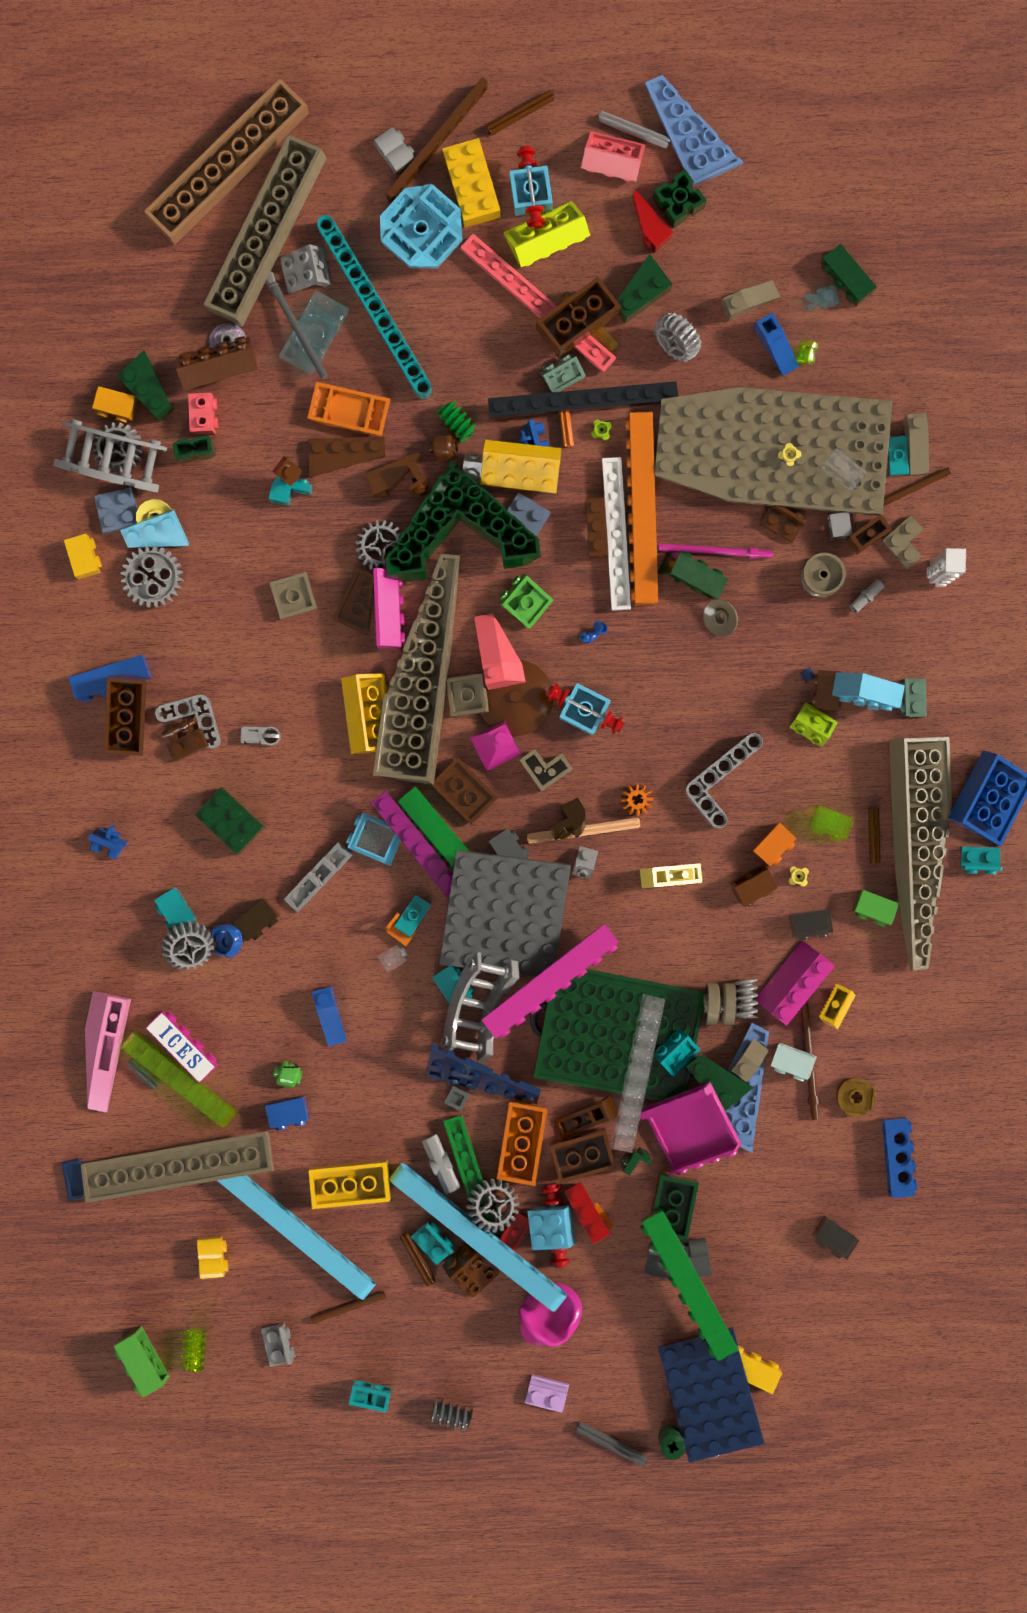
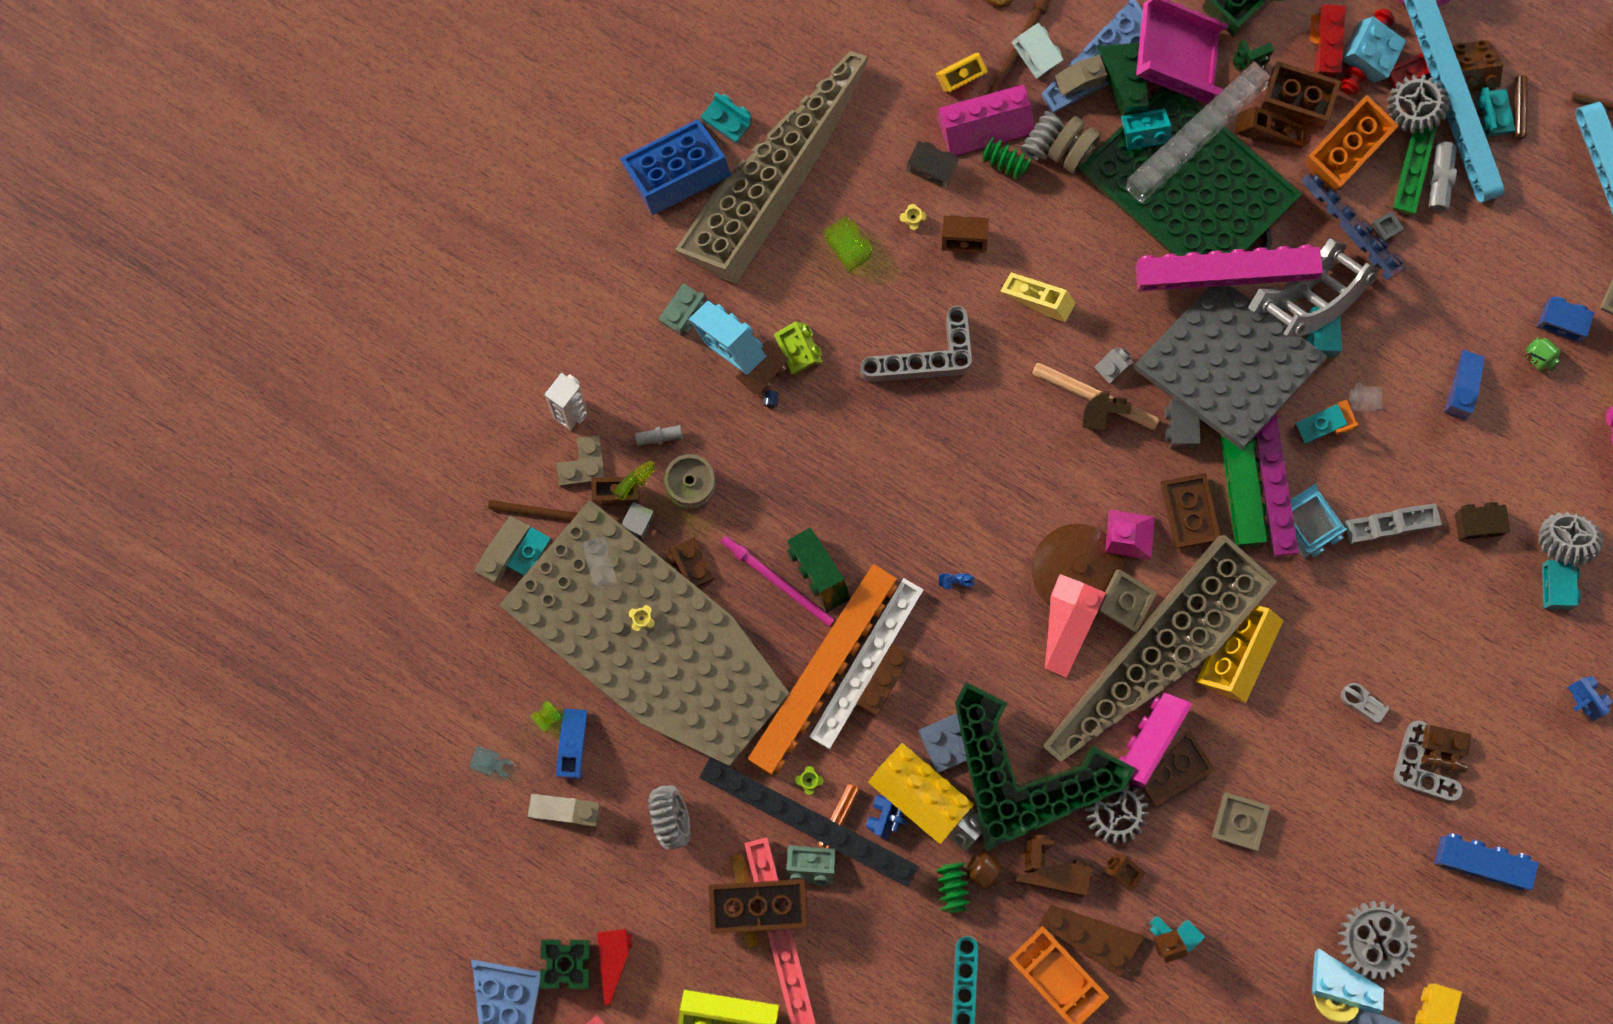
camera: 145 degrees left, 10 degrees down
reddish brown brick [104,674,147,756] -> none
dark green brick [195,787,266,855] -> none
blue hair [211,924,243,958] -> none
yellow brick [309,1159,391,1209] -> none
bright green plate [498,574,554,629] -> none
dark tan brick [519,749,573,792] -> none
medium azure brick [546,683,624,736] -> none
dark green wedge [617,254,672,324] -> none
orange gear [621,783,654,816] -> none
dark tan dish [703,599,738,637] -> none
orange brick [752,823,797,867] -> none
dark green brick [820,243,877,307] -> none
bright green brick [852,890,899,927] -> none
reddish brown axle [868,807,881,864] -> none
none -> clear neon green slope [614,460,656,501]
none -> green piece [982,136,1033,180]
none -> reddish brown bracket [1103,853,1146,892]

